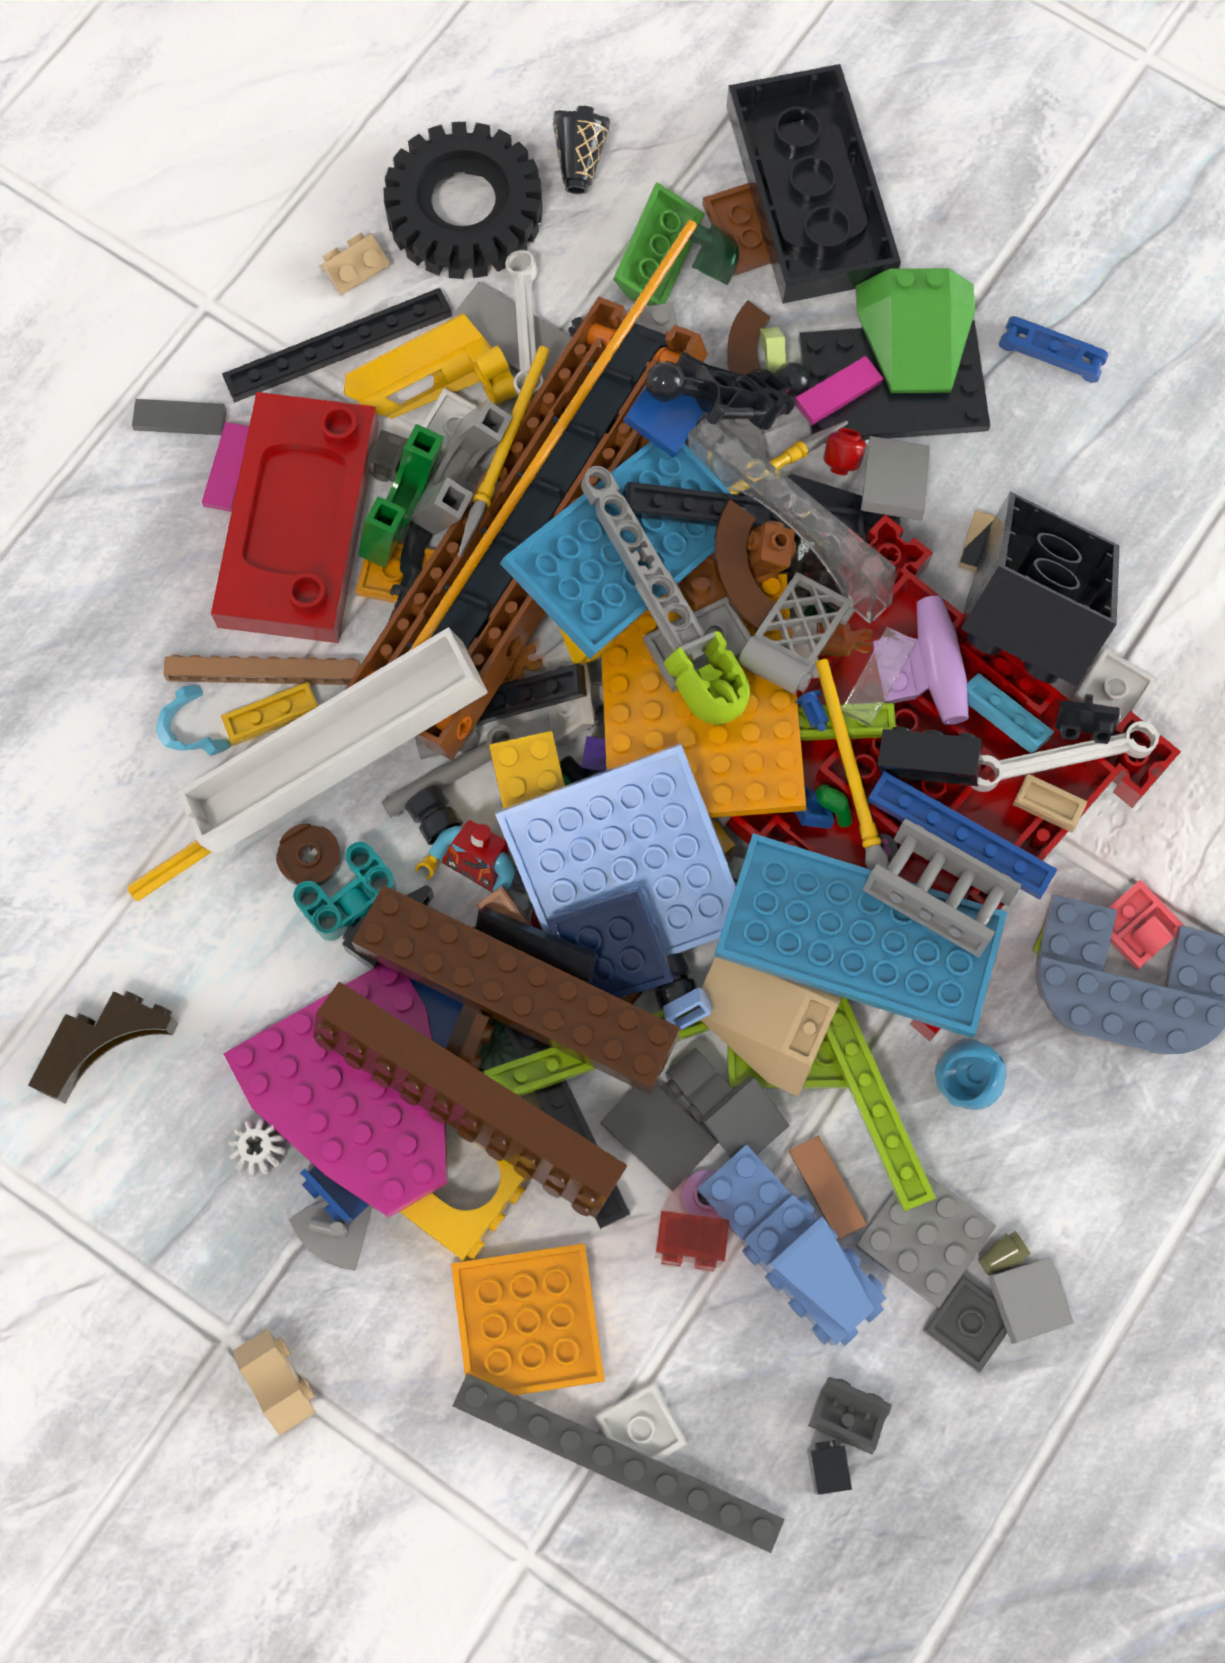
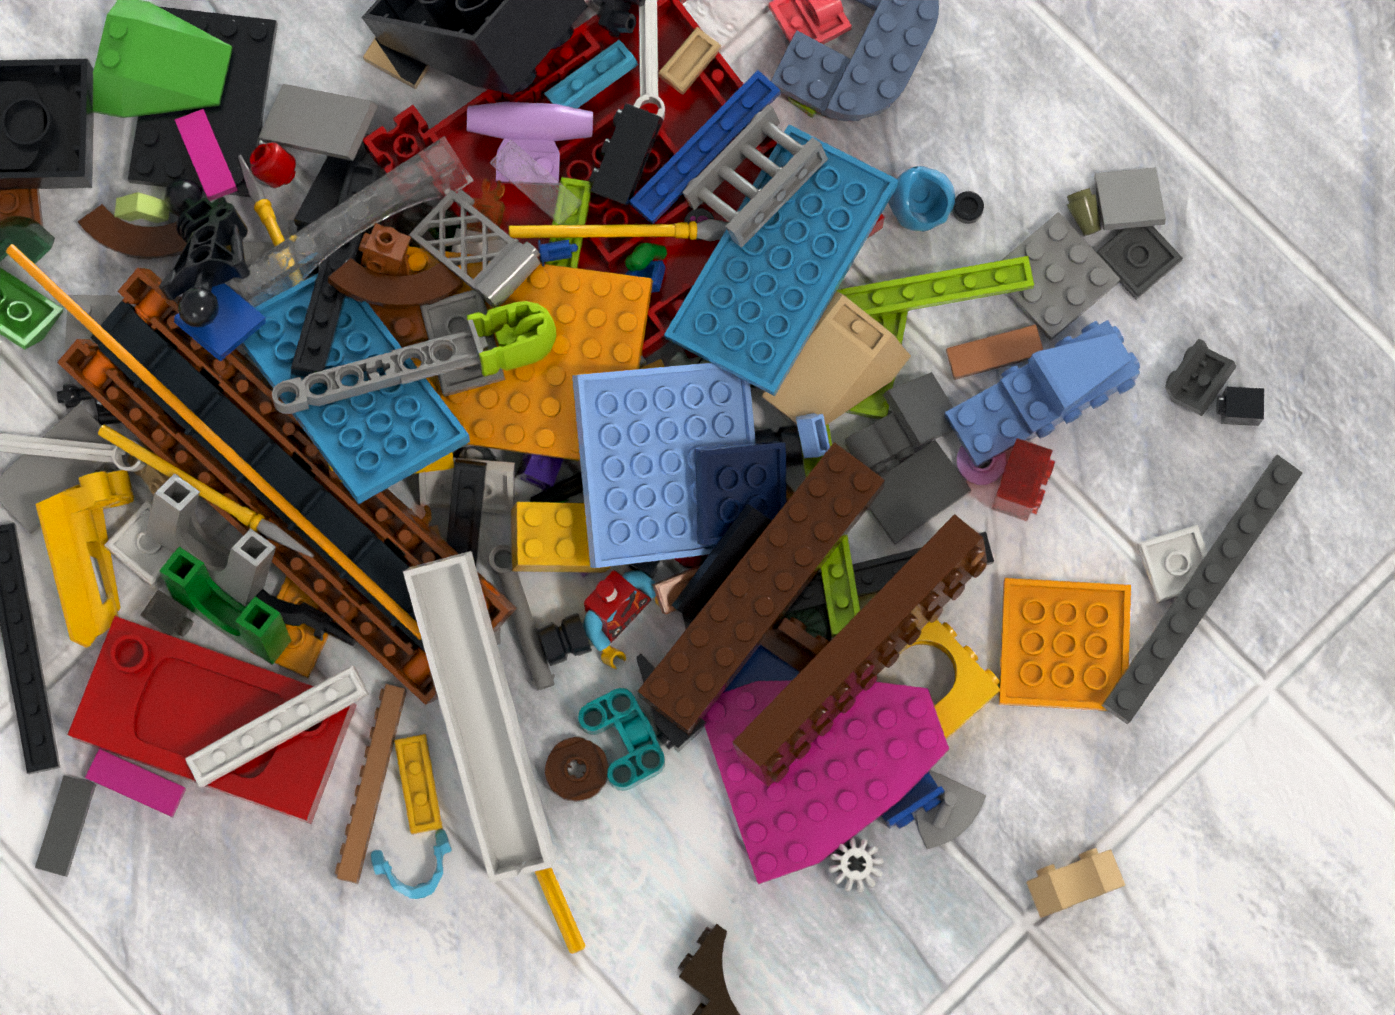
camera: 75 degrees left, 5 degrees up
none -> white tile [185,665,369,787]
none -> black tile [953,191,984,224]

